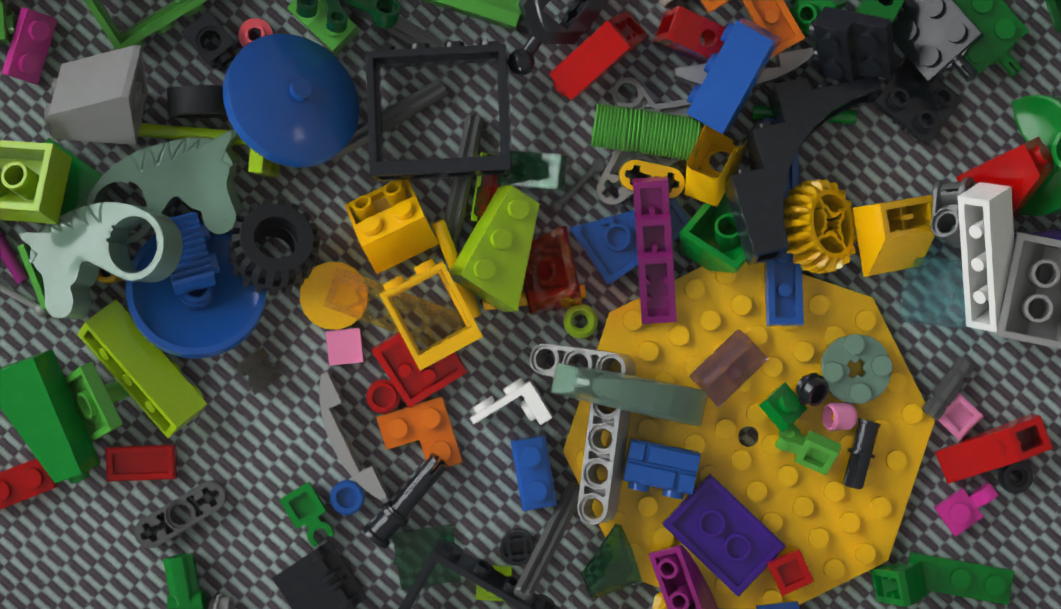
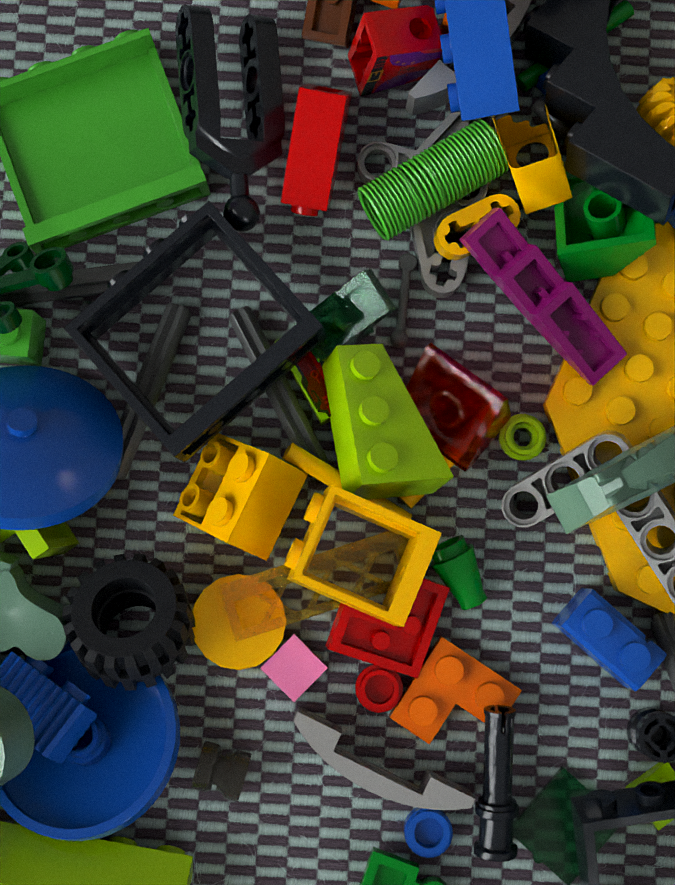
camera: 45 degrees left, 5 degrees down
white bracket [470,378,553,425] -> none
blue wing [569,198,690,285] -> none
none -> green cone [430,535,487,610]

